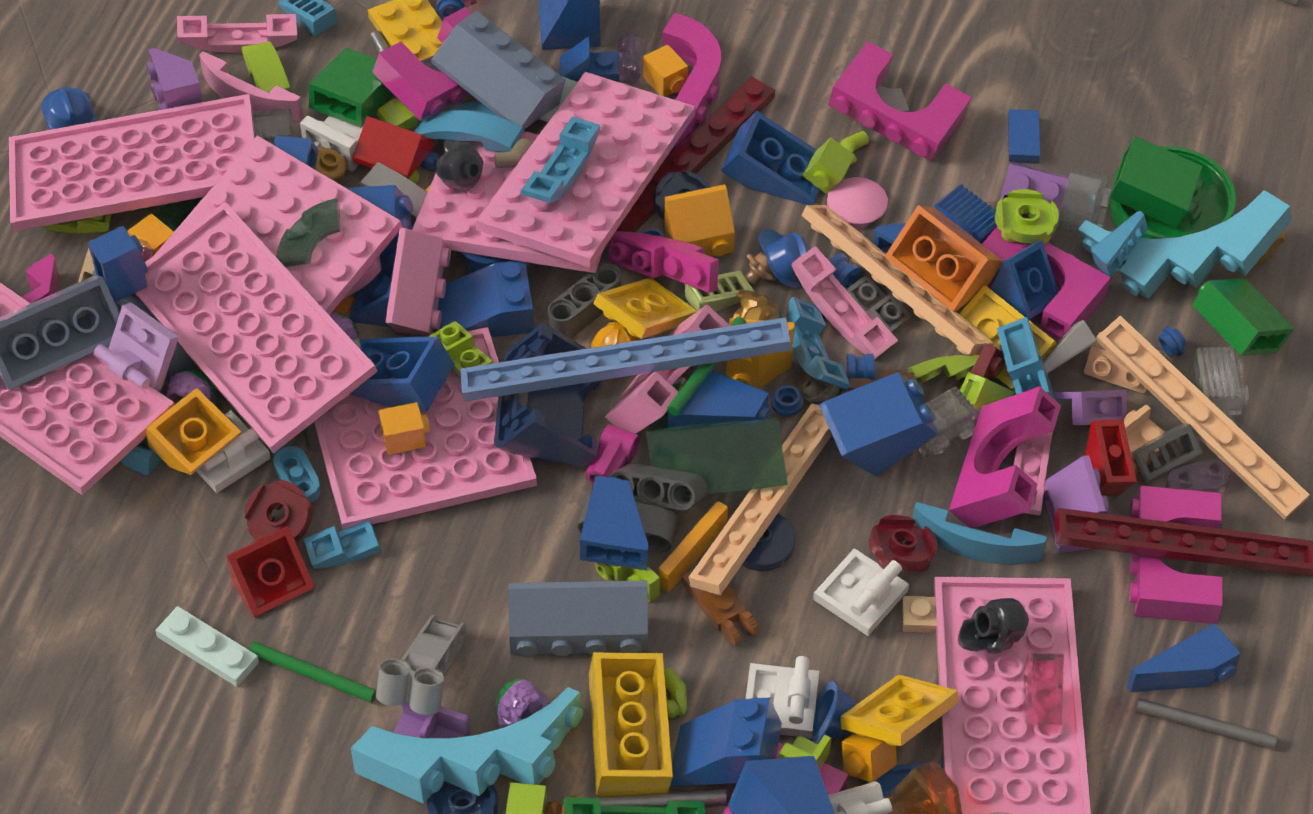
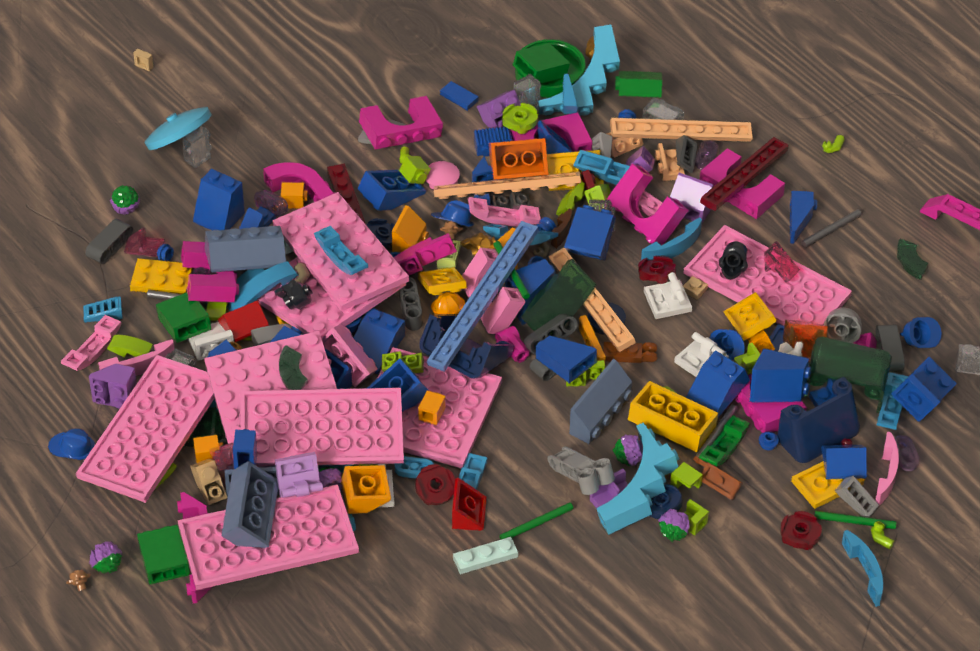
camera: 55 degrees left, 5 degrees down
red slope [1085,420,1137,496] -> none

